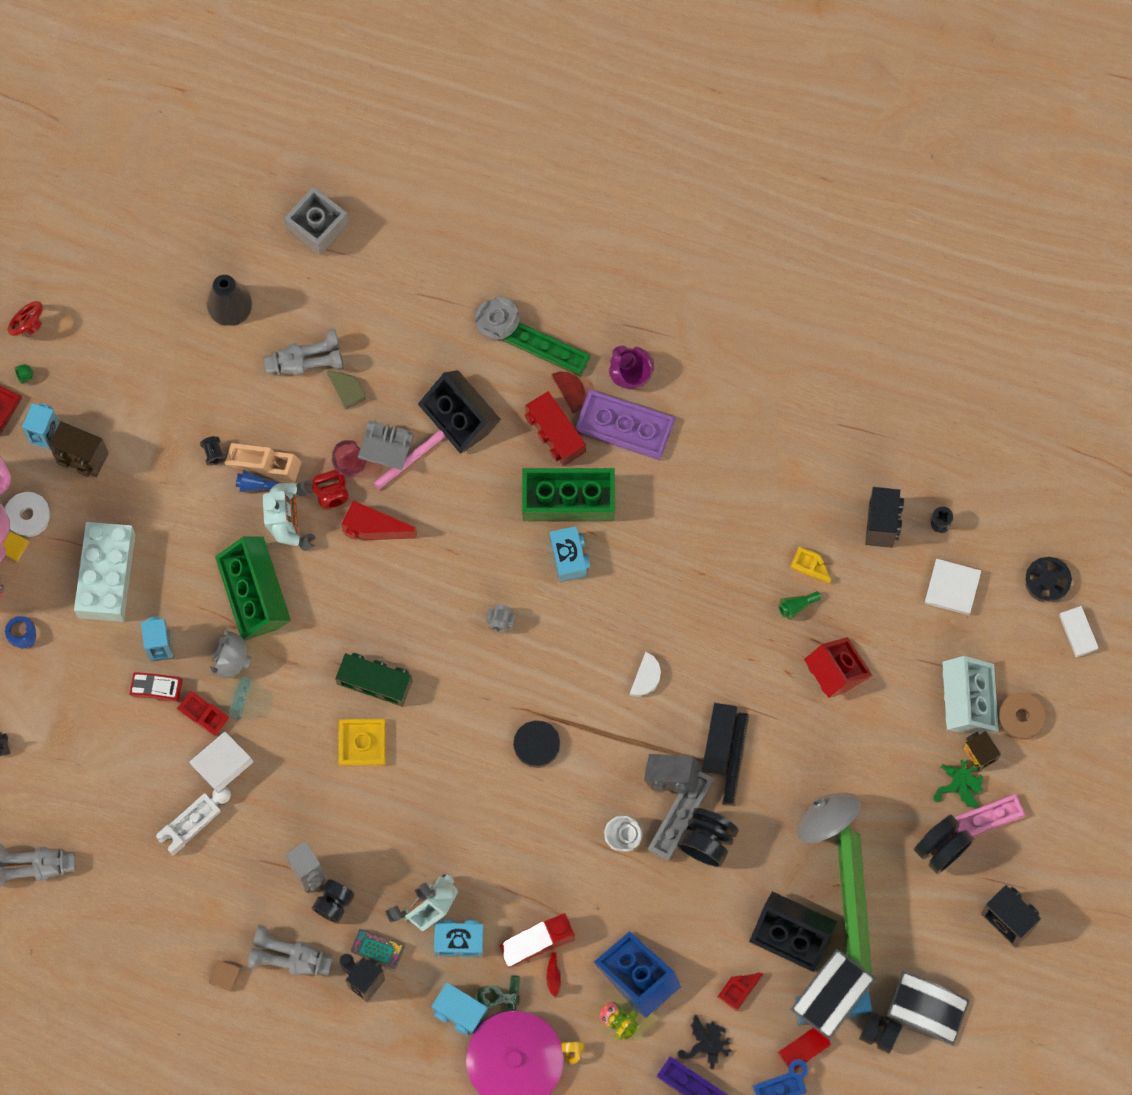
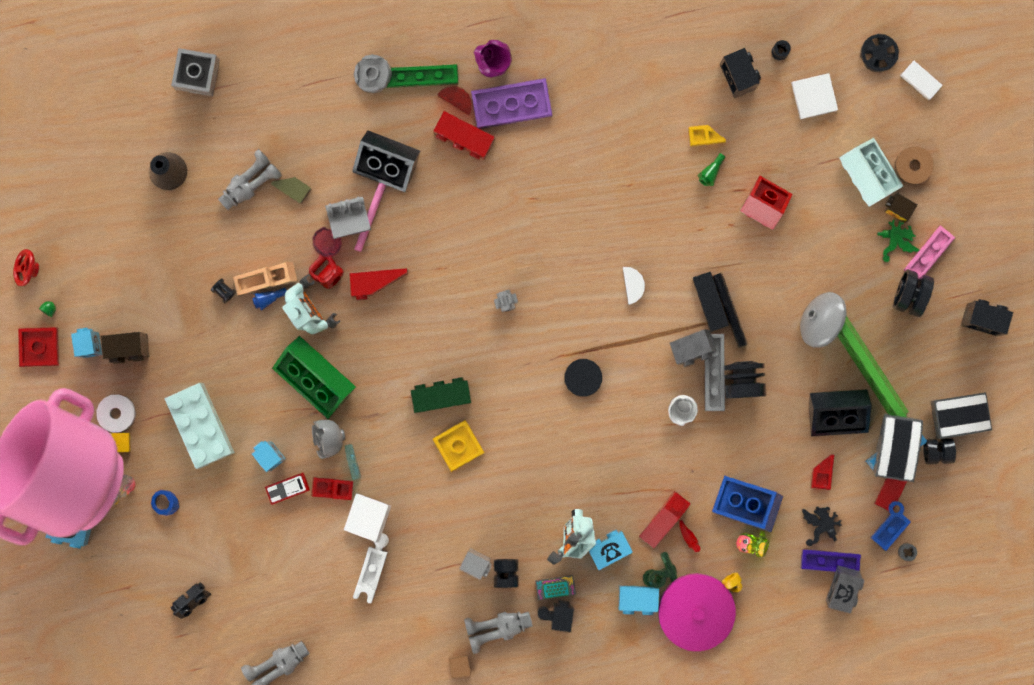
camera: 30 degrees left, 15 degrees up
green brick [522,468,615,521] -> none
medium azure brick [549,526,590,582] -> none

